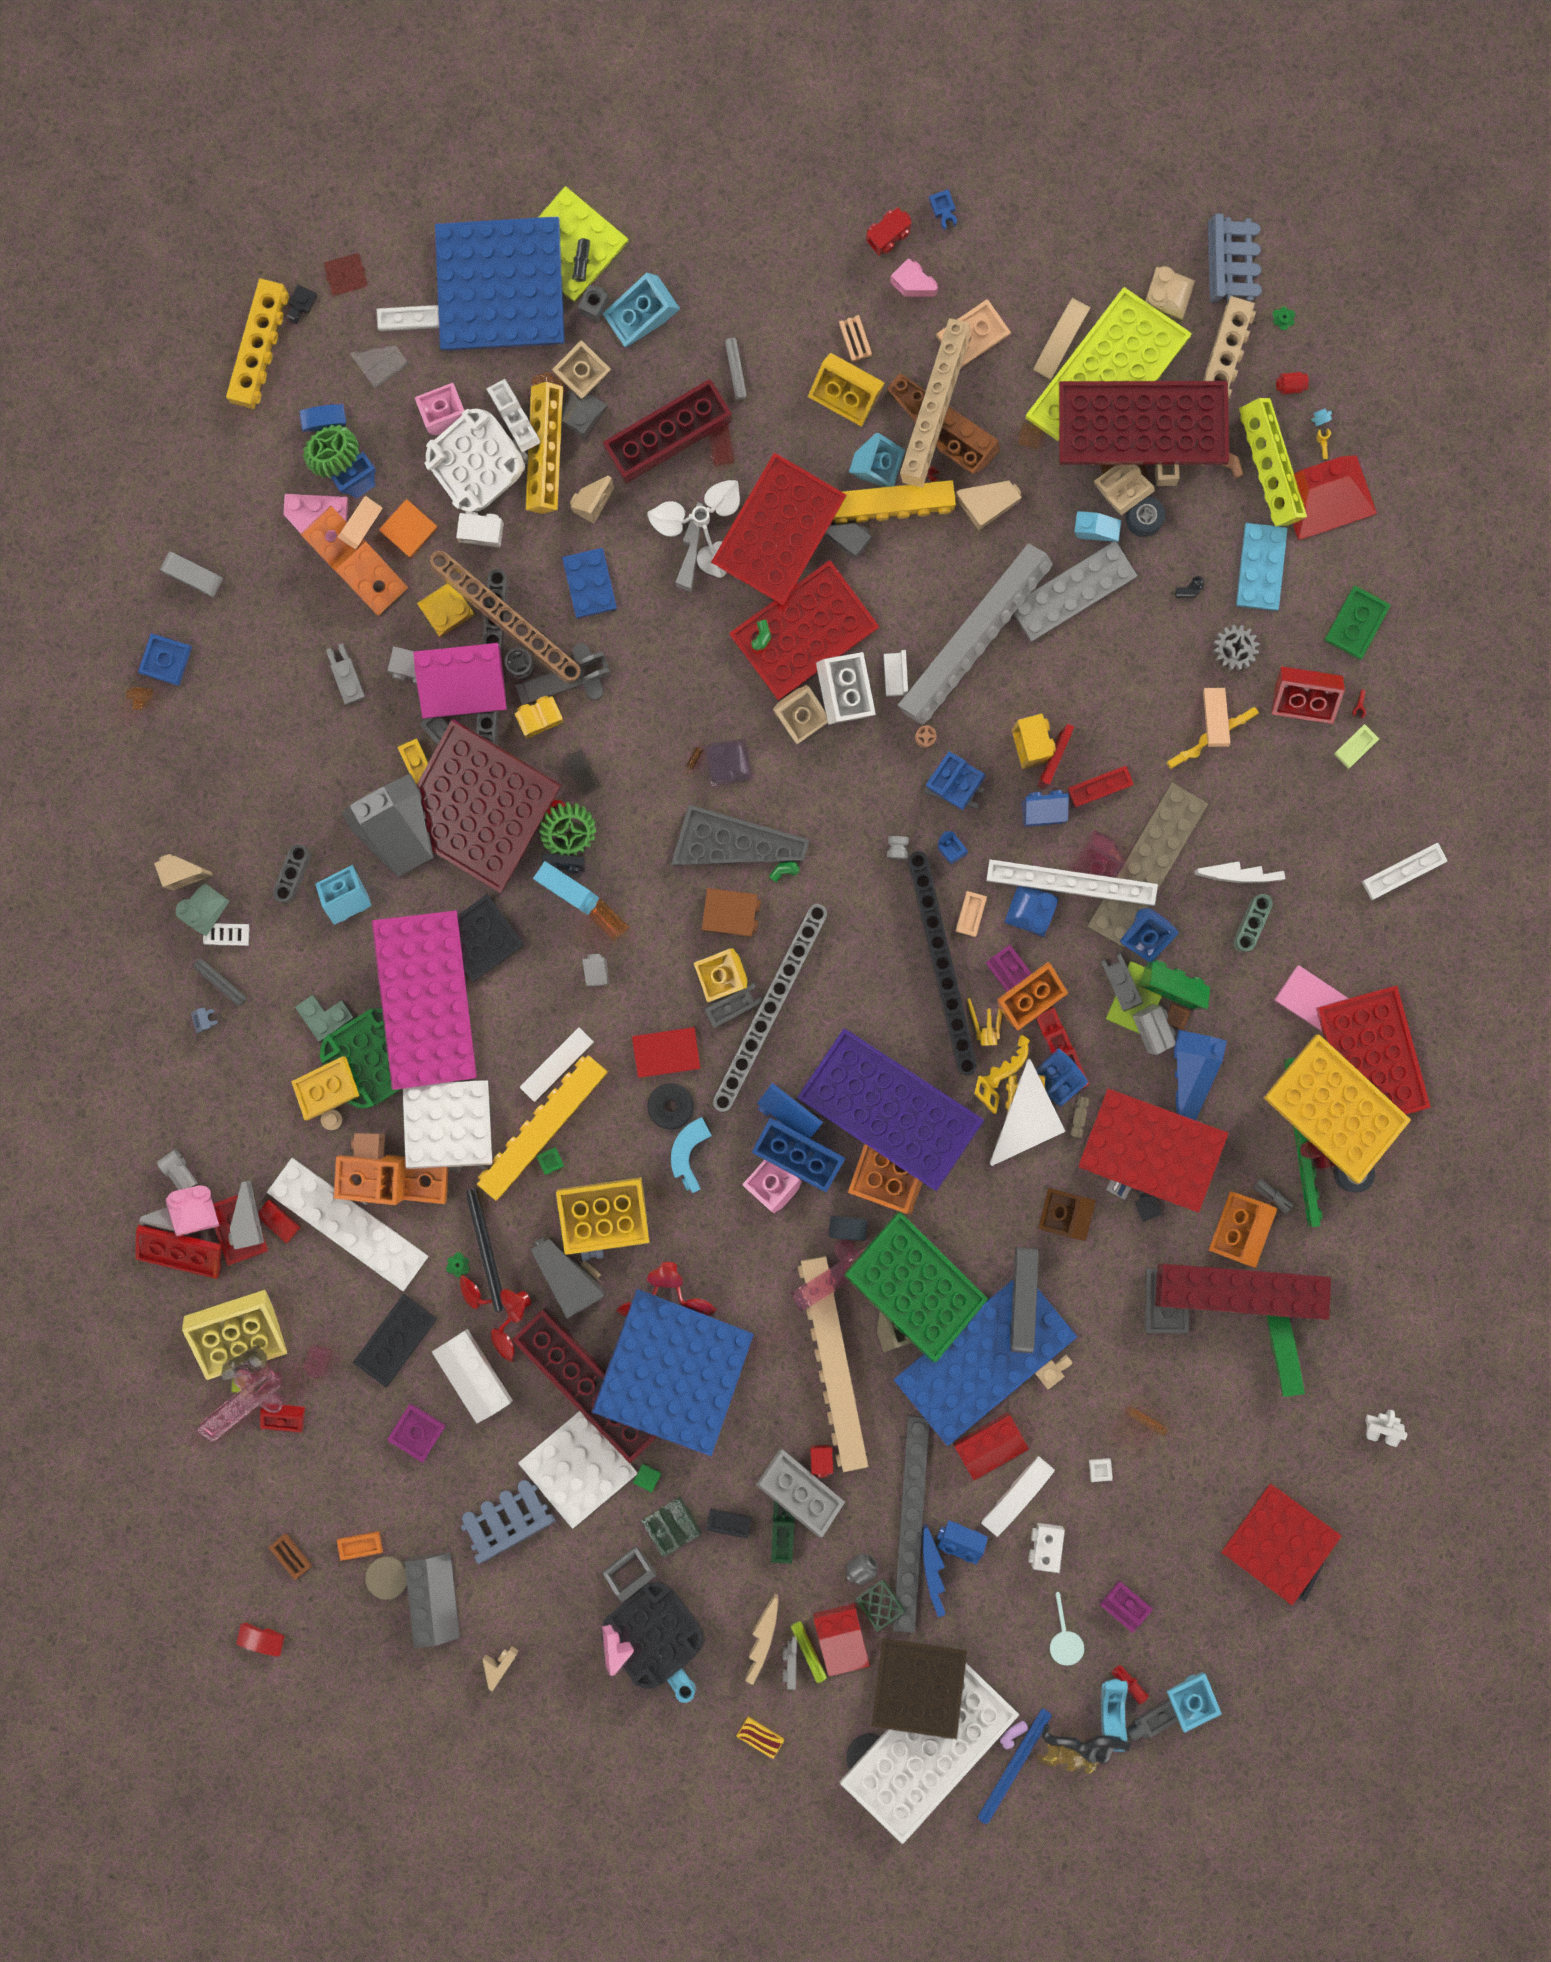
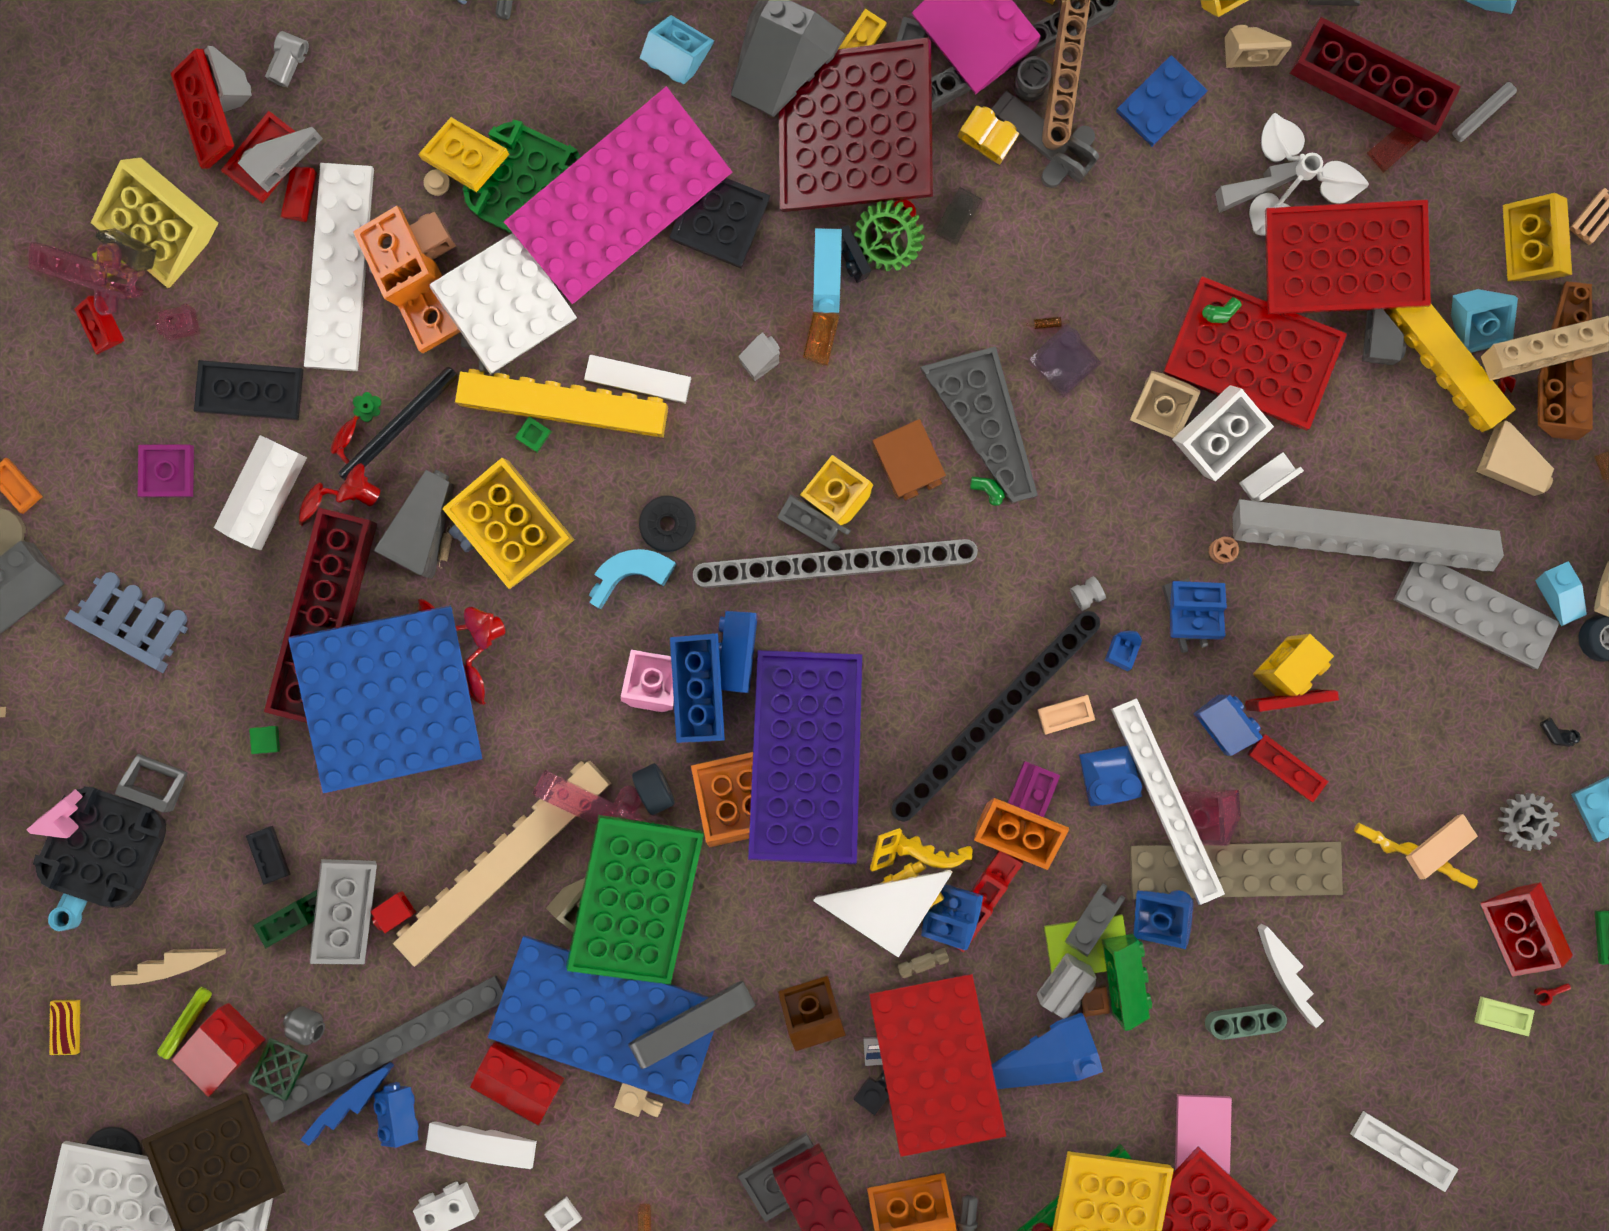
camera: 60 degrees right, 0 degrees up
bright pink slope [166,1186,219,1236] -> none
sand green plate [295,995,355,1042] -> none
white plate [518,1411,638,1529] -> none
red tile [632,1027,701,1078] -> none
clear green slope [641,1497,702,1557] -> none
light grey hinge [783,1637,796,1689] -> none
yellow plant [967,998,1002,1046] -> none

